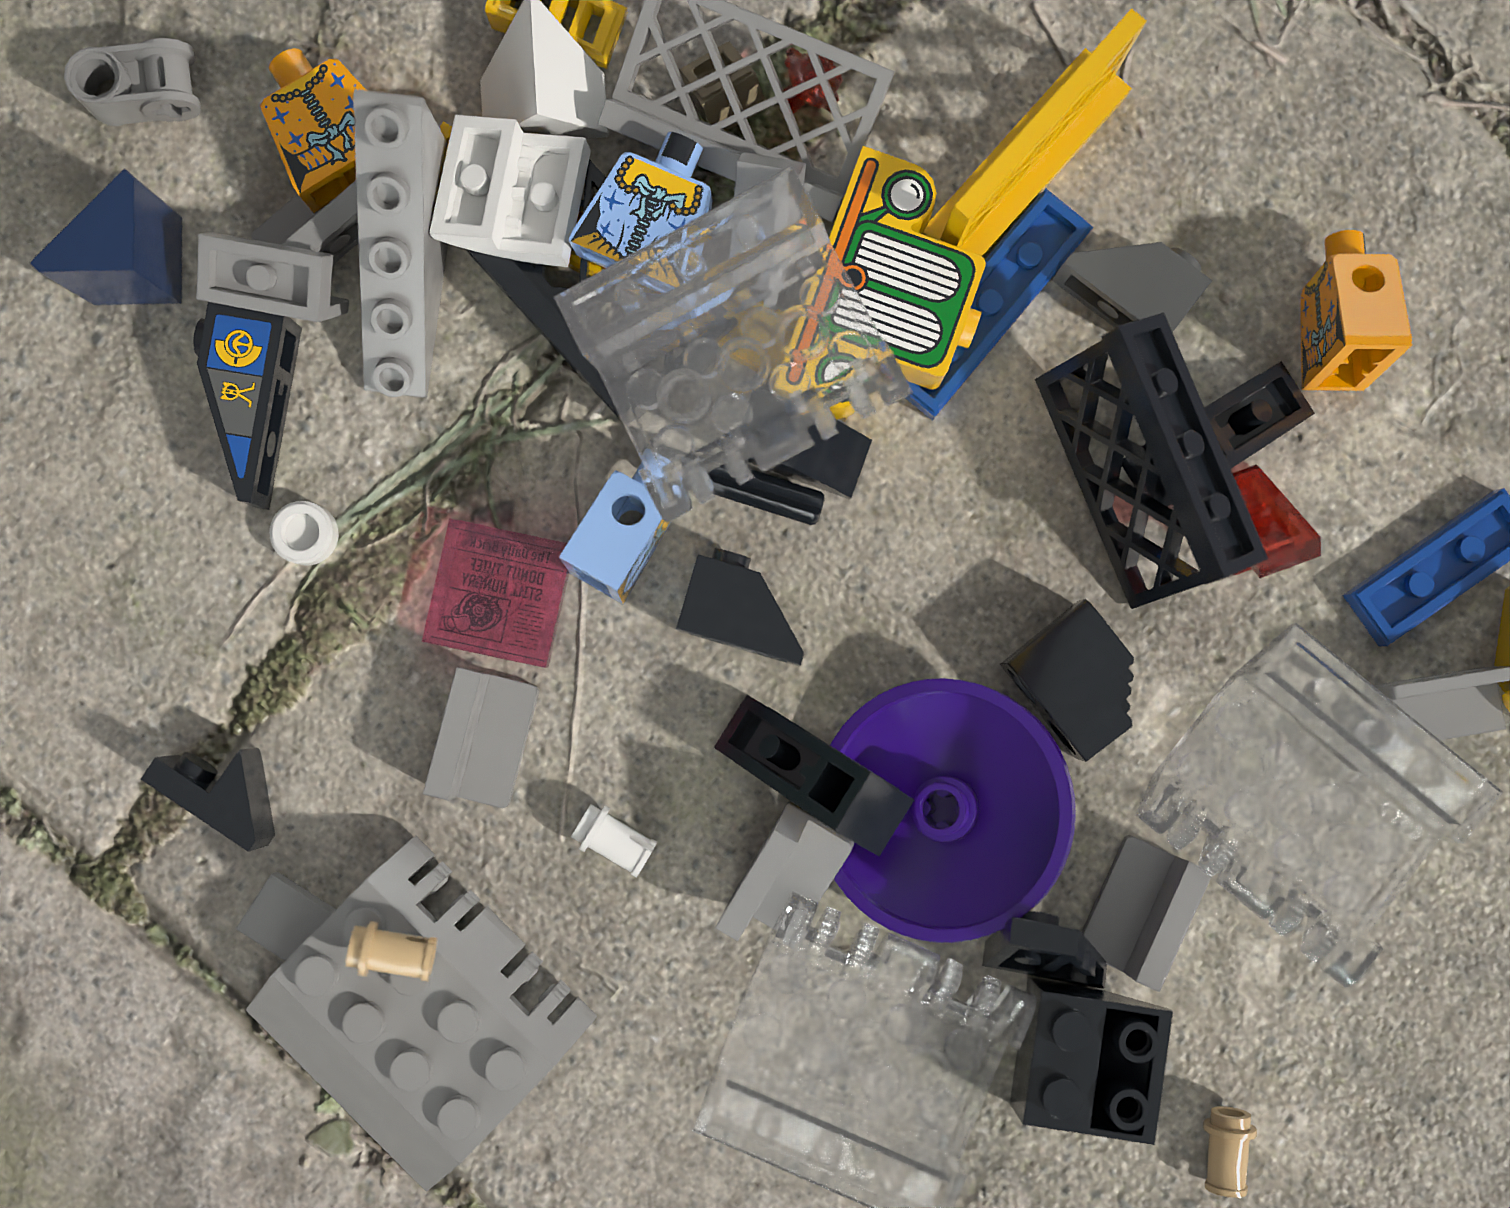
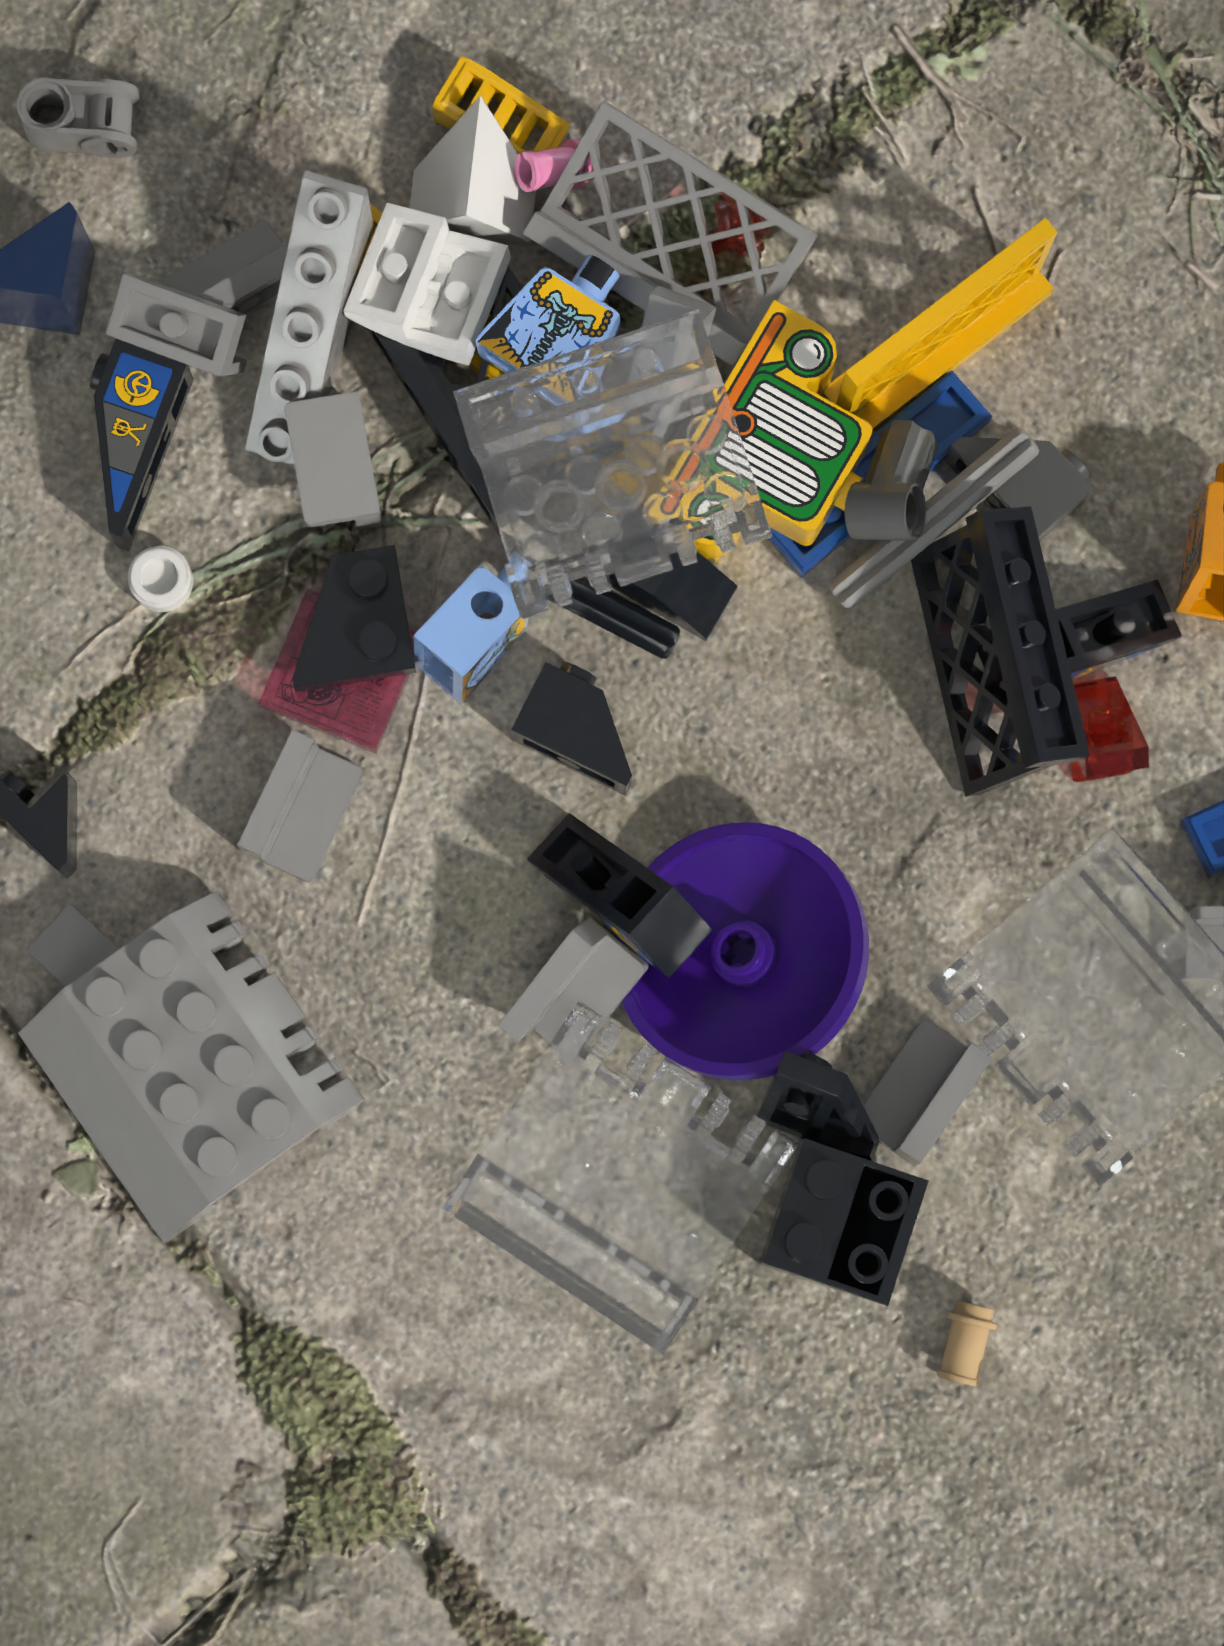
camera: 10 degrees right, 5 degrees down
light orange torso [260,48,366,213] -> none
tan pin [346,921,437,981] -> none
white pin [571,804,657,877] -> none
dark tan slope [679,41,765,131] -> none
black piece [1000,599,1134,762] -> none
none -> light grey panel [284,391,381,532]
none -> black wing [292,545,416,693]
none -> bright pink pin [514,139,594,192]
none -> light grey axle [829,428,1039,608]
none -> dark grey piece [845,420,938,541]

